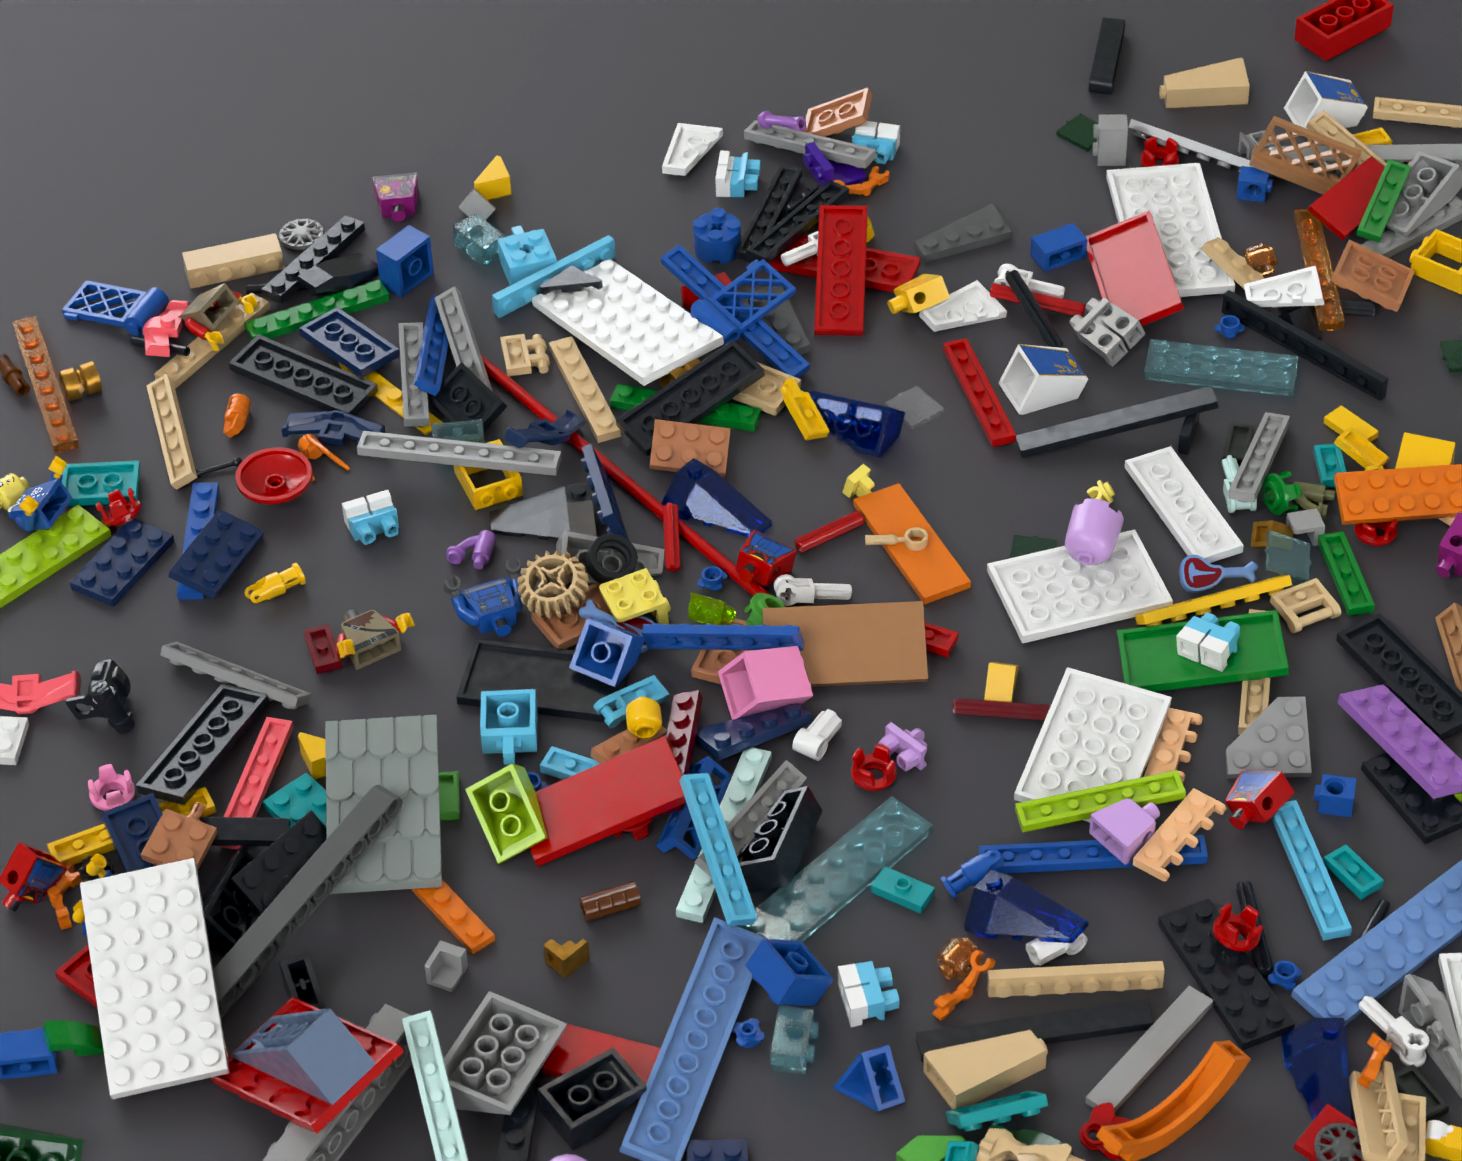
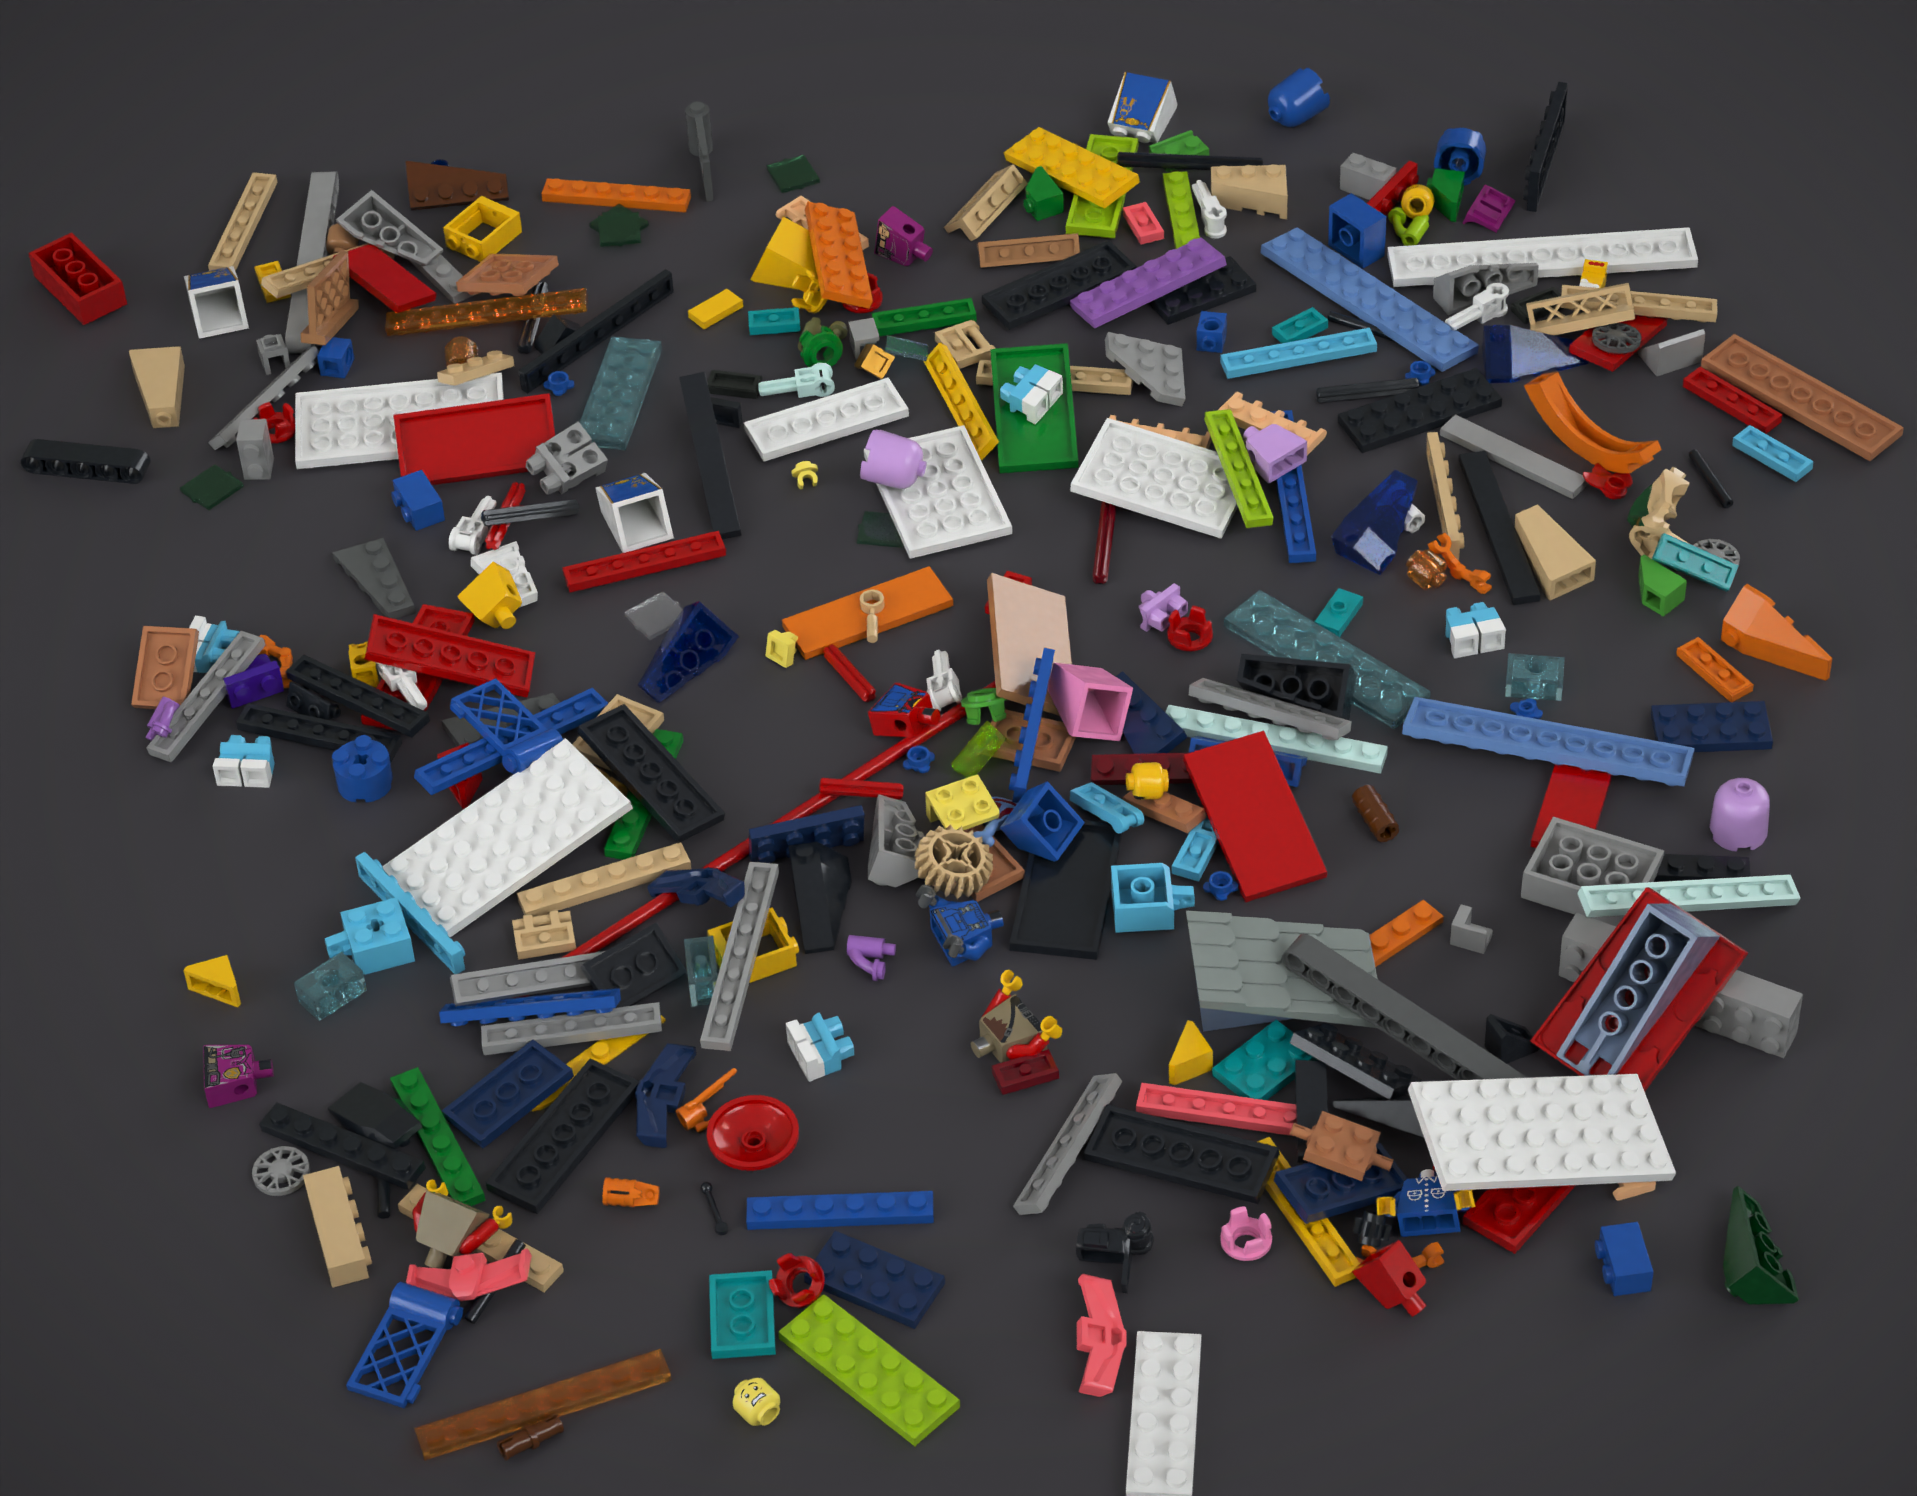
camera: 90 degrees left, 0 degrees up
blue torso [8,456,72,532] -> none
green slope [43,1020,104,1056] -> none
pearl gold wheel [58,361,103,402] -> none
tan plate [147,374,197,490] -> none
dark blue plate [169,509,265,600] -> none
yellow piece [244,562,306,603] -> none
blue brick [376,225,434,298] -> none
light grey panel [459,188,496,226] -> none
lime slope [465,763,548,864] -> none
black slope [538,1047,647,1151] -> none
tile [539,266,603,295] -> none
pearl gold panel [543,939,590,978] -> none
black tyre [585,534,638,584] -> none
nougat plate [649,419,731,478] -> none
clear blue wedge [661,458,772,537] -> none
white wing [662,123,723,176] -> none
medium azure plate [679,773,757,926] -> none
blue brick [745,939,834,1006] -> none
yellow hinge [780,378,829,440] -> none
white piece [792,709,842,761] -> none
blue slope [833,1044,905,1111] -> none
blue piece [940,849,1004,899] -> none
teal plate [945,1090,1048,1131] -> none
yellow slope [984,662,1019,702] -> none
medium blue piece [1179,555,1258,594] -> none
red piece [1213,903,1263,951] -> none
red torso [1226,770,1294,829] -> none
light grey plate [1229,412,1290,503] -> none
white wing [1244,266,1325,307] -> none
yellow tile [1334,427,1389,468] -> none
green plate [1356,159,1411,243] -> none
orange piece [1357,1032,1393,1088] -> none

